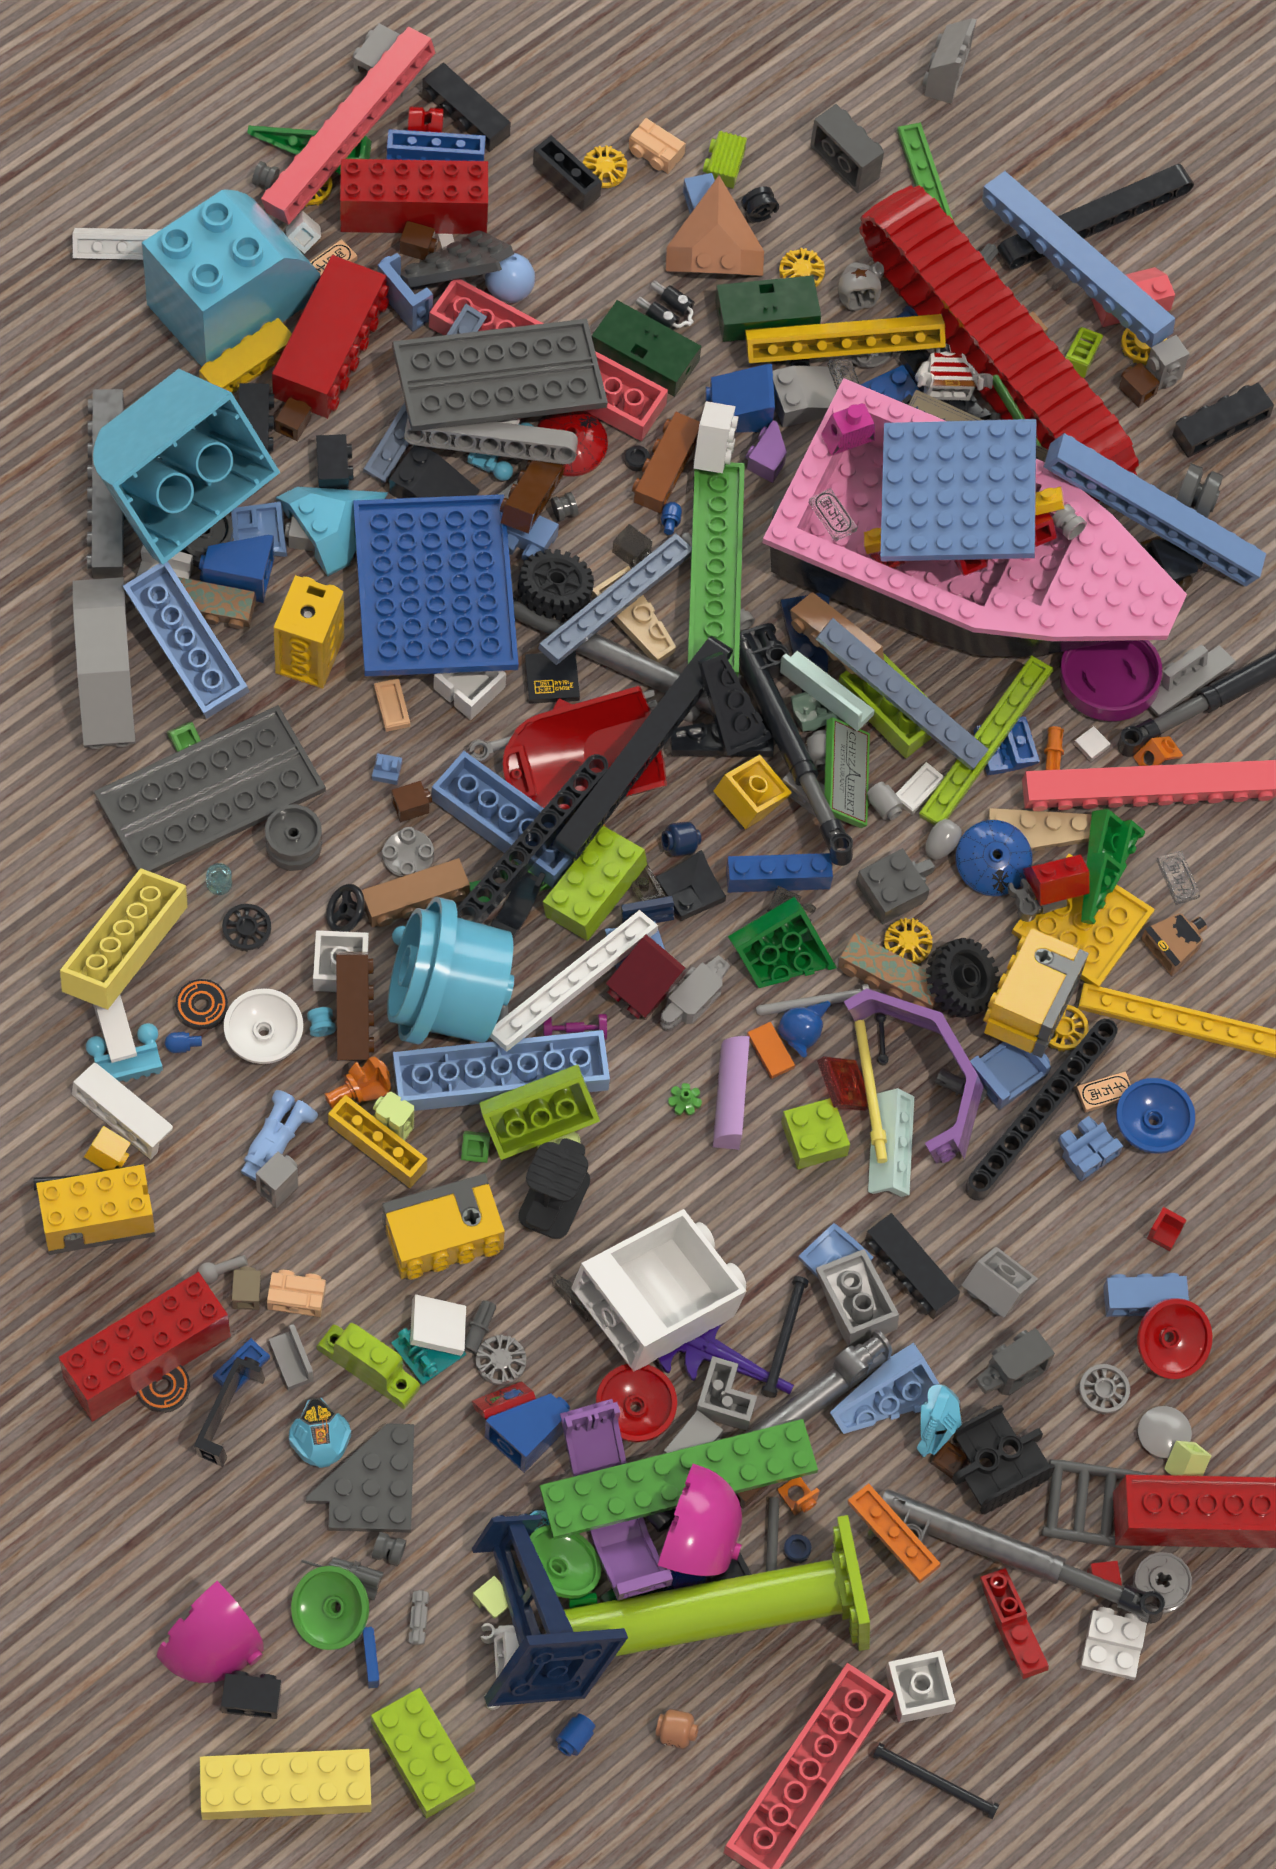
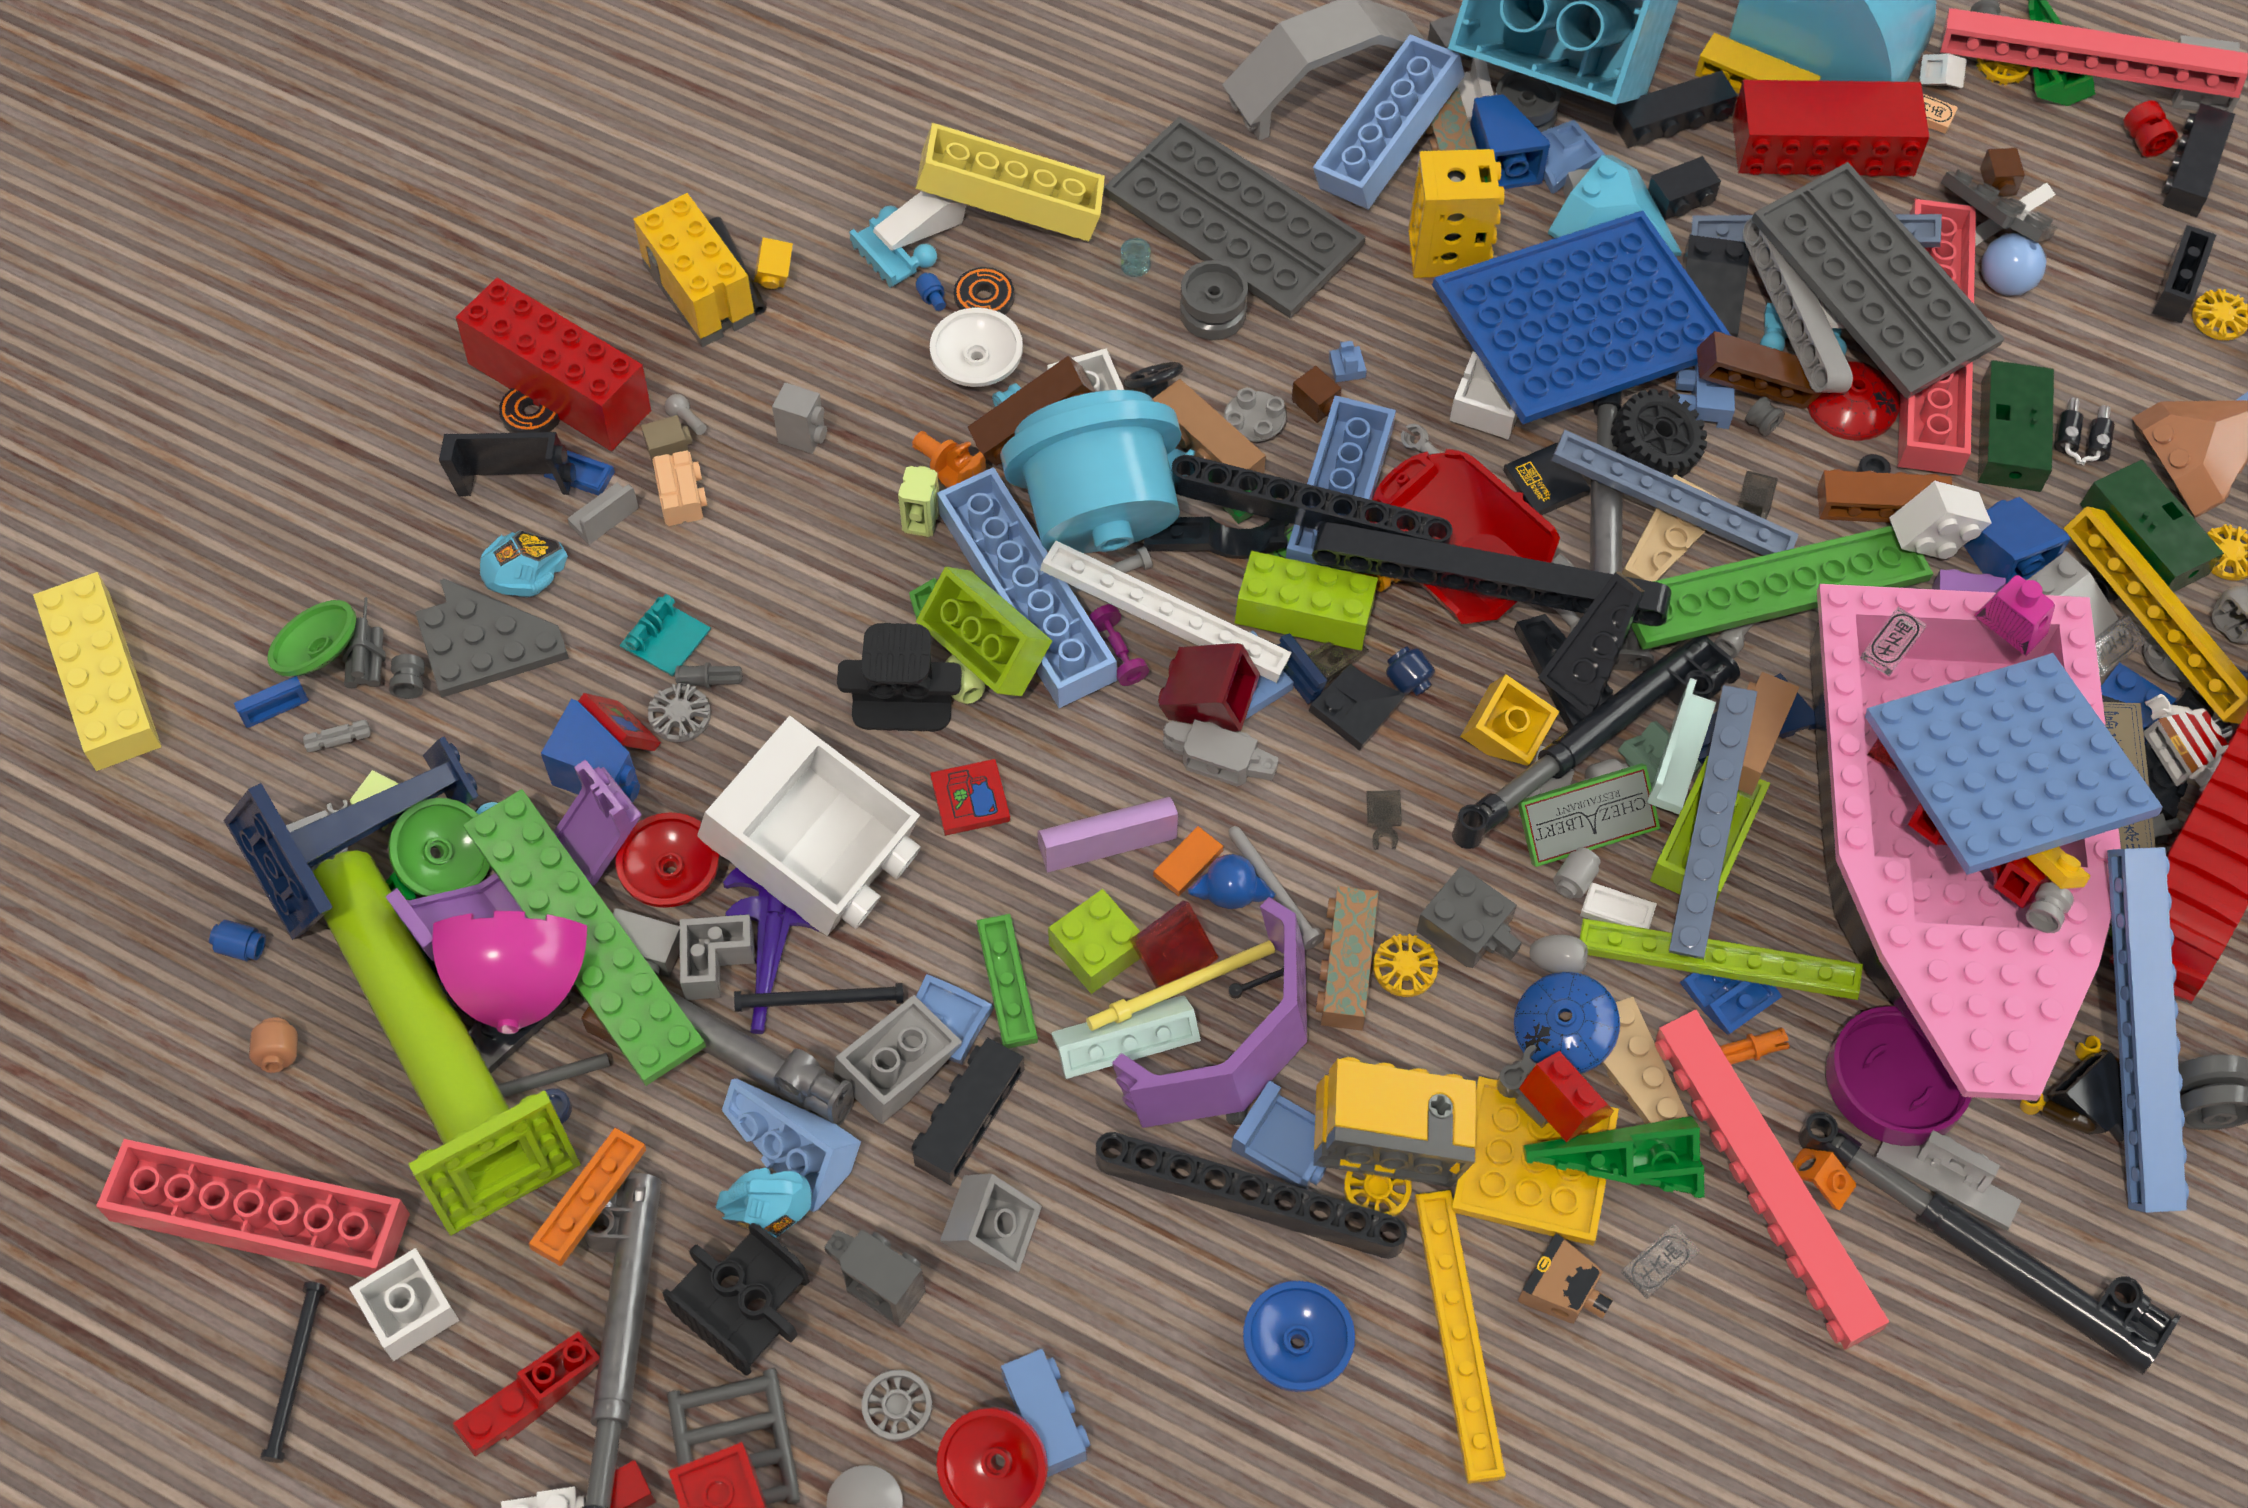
camera: 75 degrees right, 5 degrees down
white panel [72,1063,173,1160] -> none
dark pink brick [157,1581,264,1683] -> none
bright green slope [167,722,201,752] -> none
black brick [221,1671,282,1719] -> none
black wheel [222,904,271,952] -> none
light blue piece [241,1090,318,1181] -> none
reddish brown brick [275,397,311,442] -> none
lime brick [316,1323,420,1410] -> none
yellow brick [328,1095,427,1188] -> none
red brick [340,159,488,234] -> none
lime brick [371,1688,476,1819] -> none
light nougat tile [374,678,410,732] -> none
medium blue panel [378,253,433,332] -> none
yellow piece [382,1173,505,1280] -> none
blue brick [387,129,485,161] -> none
white tile [410,1294,466,1356] -> none
blue cylinder [661,502,682,535] -> none
bright green plant [668,1083,702,1116] -> none
blue brick [726,853,833,893] -> none
green wedge [728,897,837,988] -> none
orange bracket [778,1477,820,1515] -> none
black wheel [926,938,1000,1018] -> none
reddish brown tile [931,1441,968,1478] -> none
medium blue hips [1058,1116,1123,1182] -> none
white tile [1074,726,1110,762] -> none
light nougat tile [1076,1071,1131,1113] -> none
red panel [1147,1207,1187,1251] -> none
none -> red tile [930,759,1011,836]
none -> bright green tile [976,914,1038,1049]

